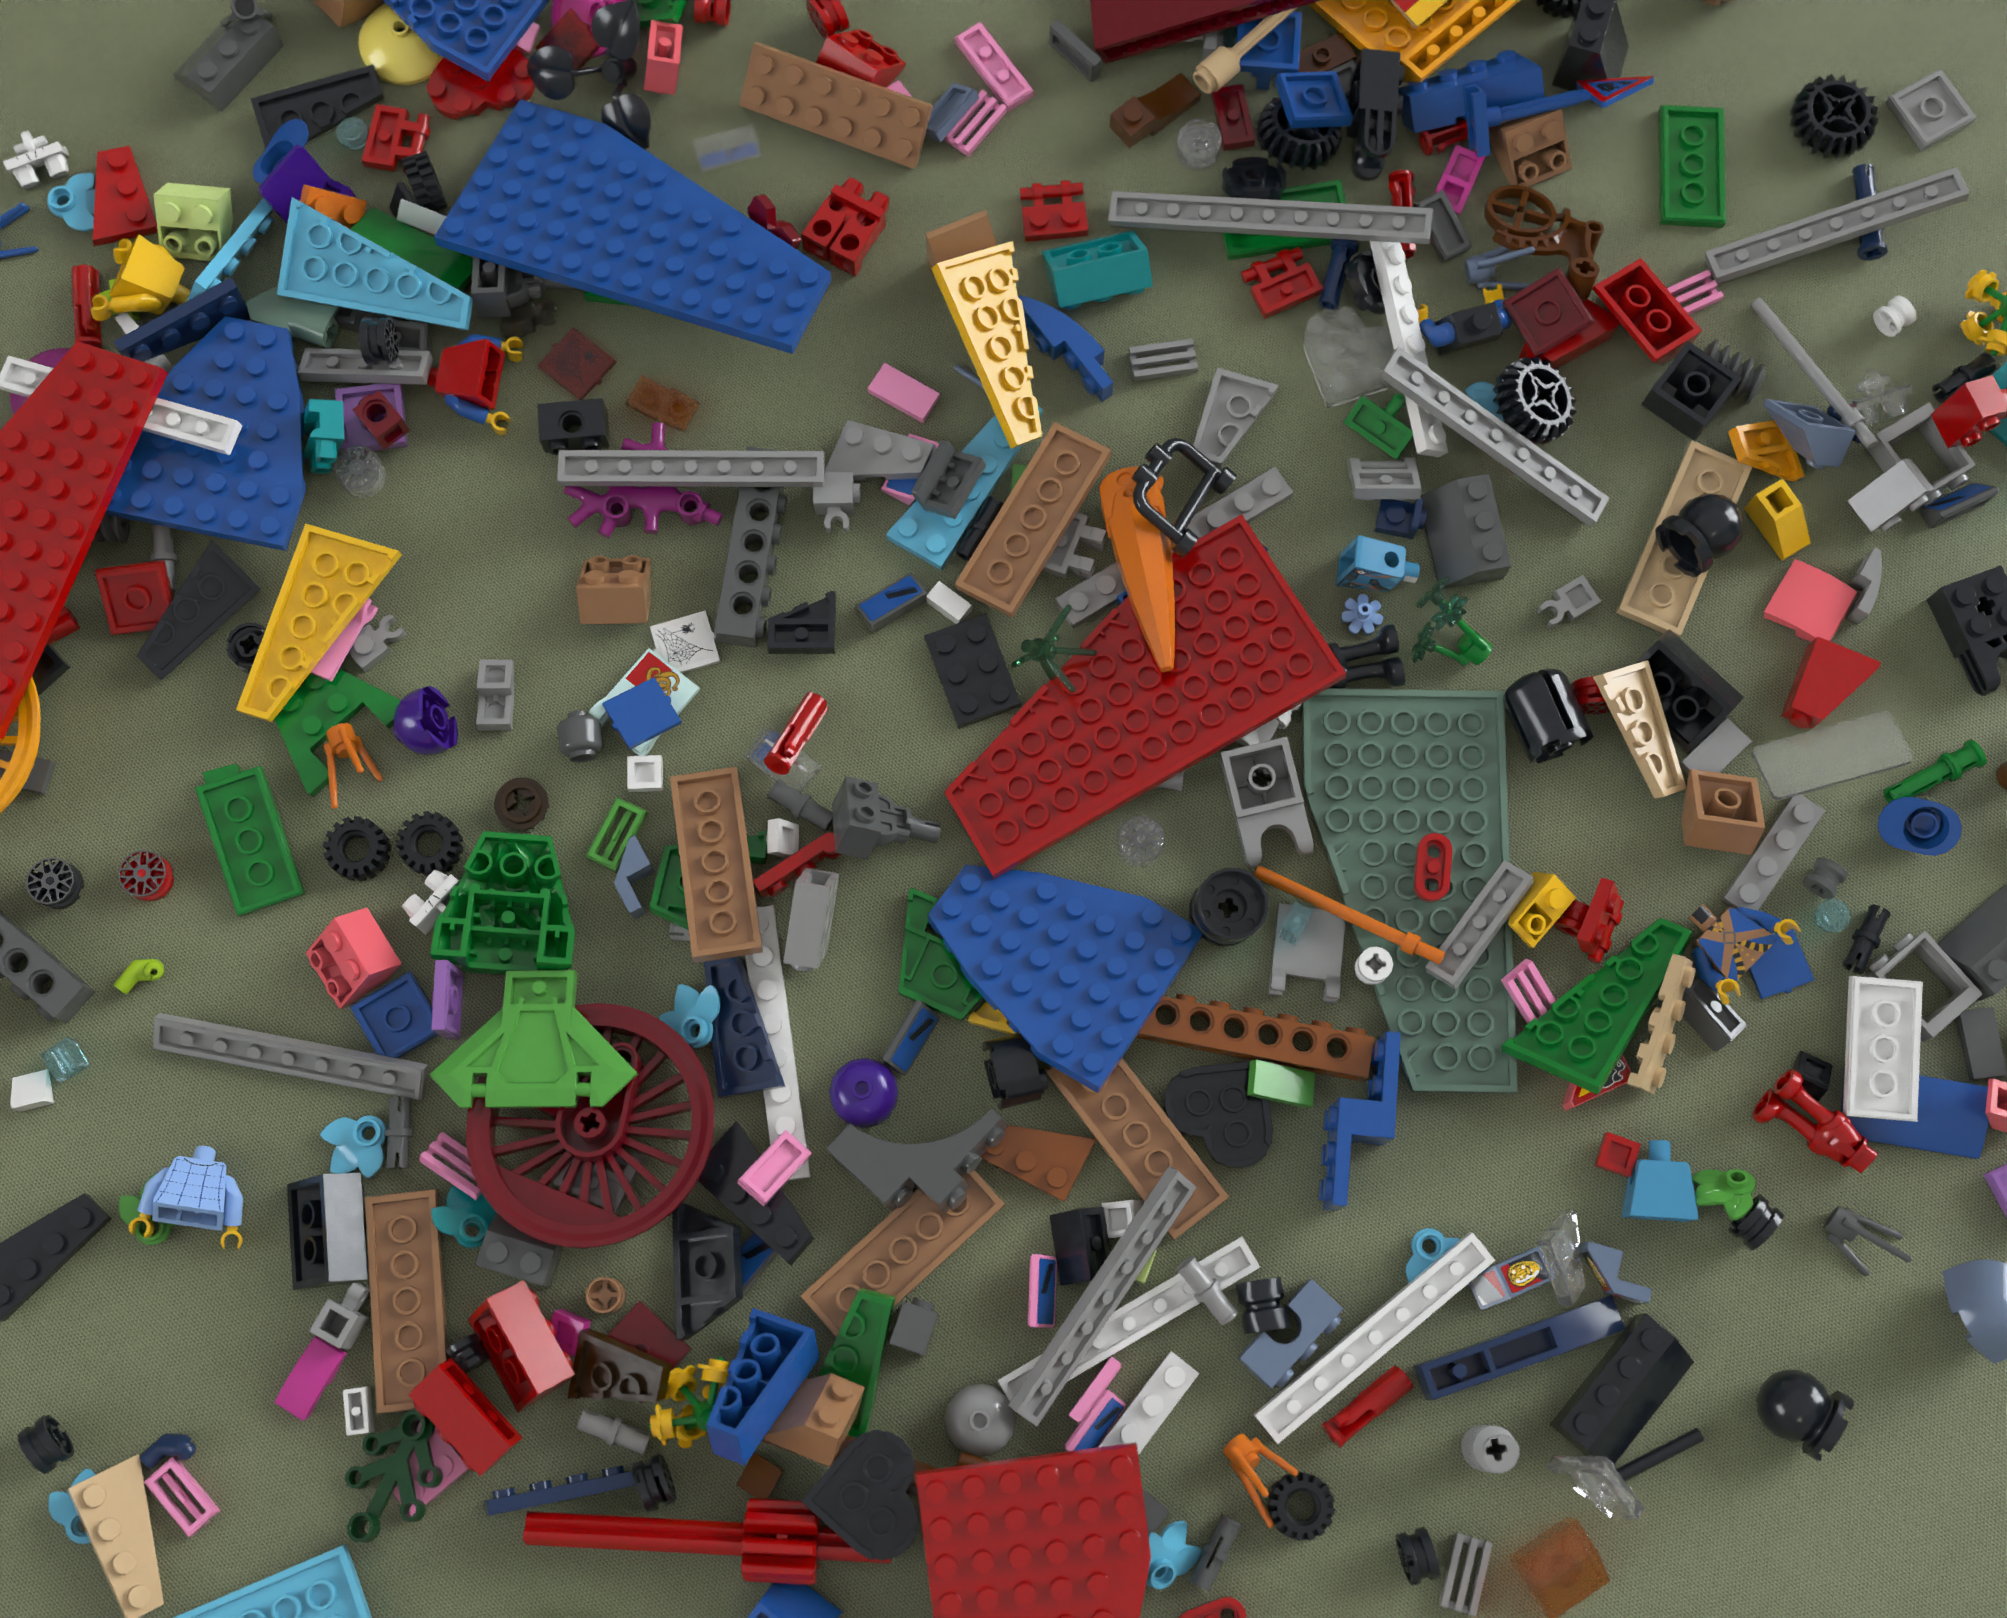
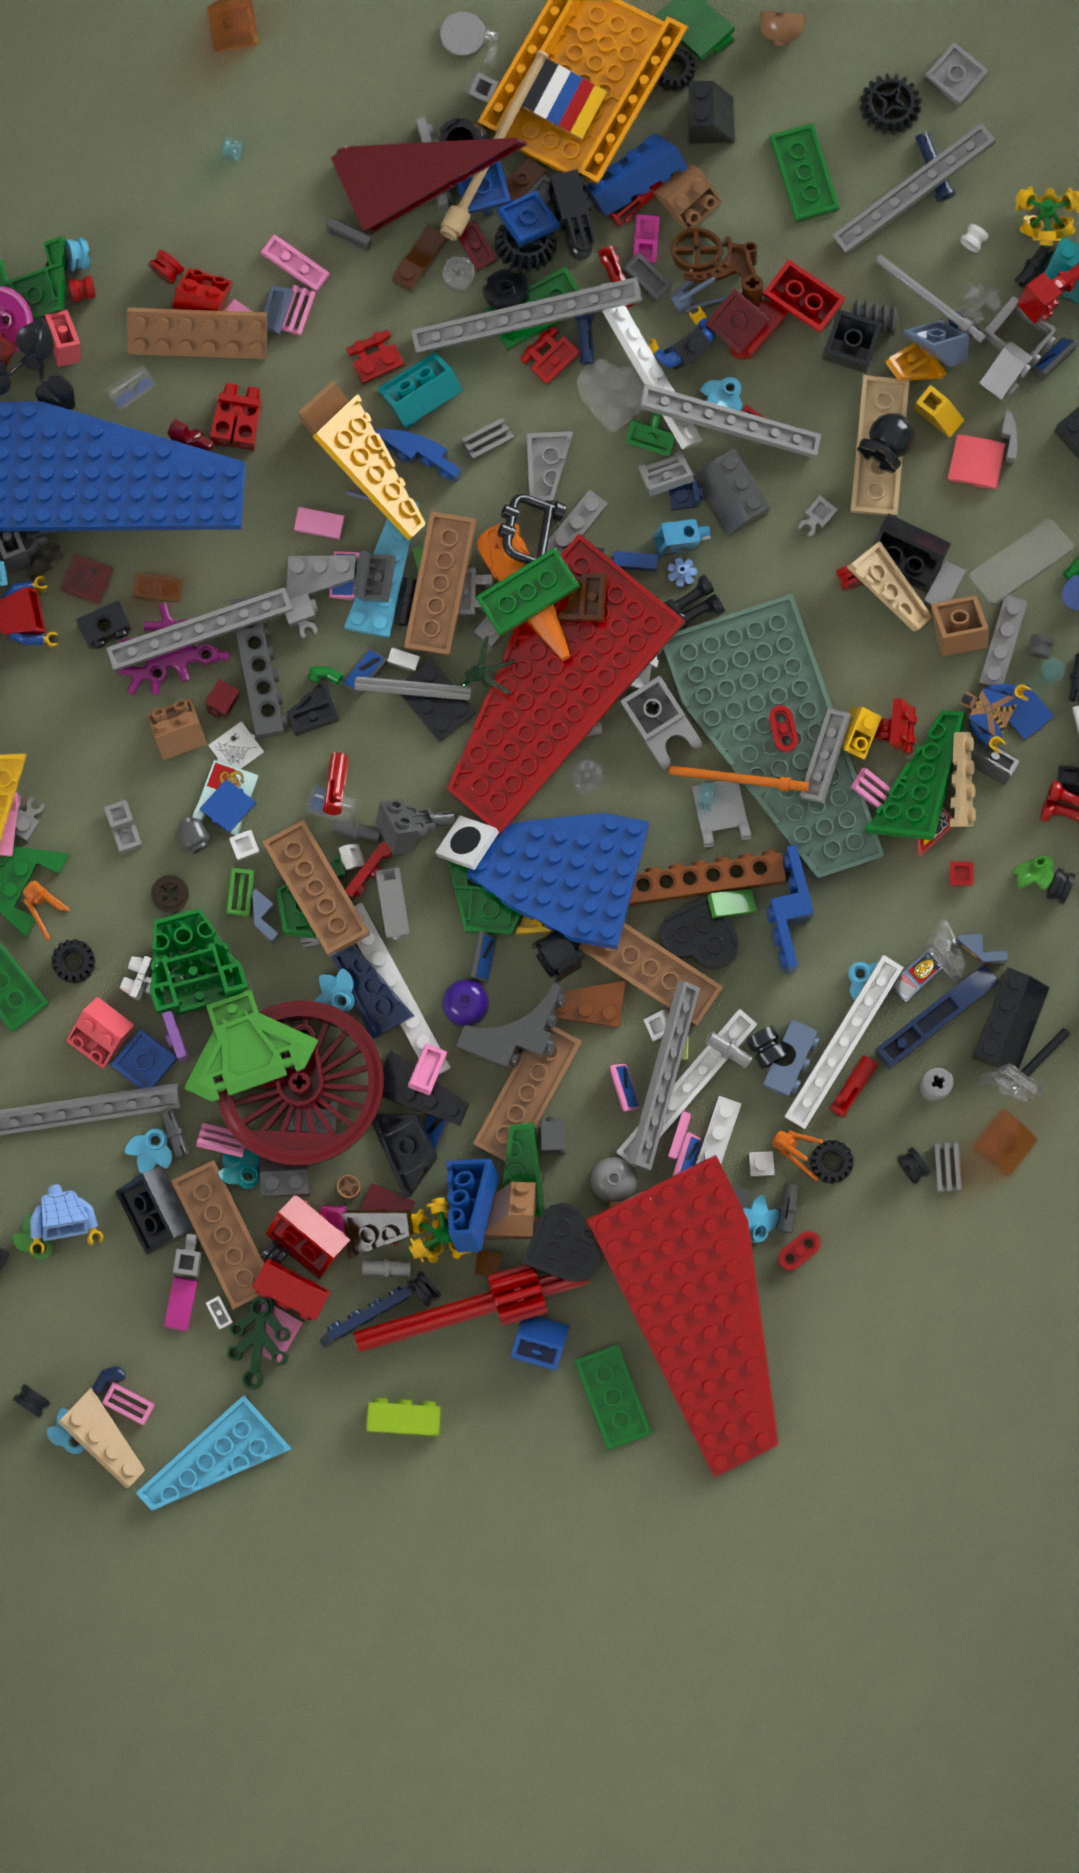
camera: 20 degrees left, 5 degrees up
dark purple cylinder [393,686,458,755] -> none
black tyre [396,811,463,876] -> none
black panel [1049,1207,1111,1286] -> none
black wheel [1189,868,1269,946] -> none
black plate [1344,250,1386,315] -> none
white wheel [1354,947,1393,985] -> none
plant [1412,577,1493,666] -> none
blue piece [1463,76,1654,157] -> none
black gear [1493,356,1577,444] -> none
black cylinder [1503,668,1594,763] -> none
dark azure torso [1622,1140,1698,1222] -> none
bright pink tile [1667,269,1724,315] -> none
red slope [1781,636,1881,729] -> none
none -> dark red brick [205,679,241,719]
none -> green arm [307,666,344,685]
none -> light grey axle [354,677,471,700]
none -> white tile [435,815,499,870]
none -> green tile [475,547,580,637]
none -> reddish brown wing [558,573,607,621]
none -> blue piece [613,551,658,572]
none -> white plate [749,1151,774,1177]

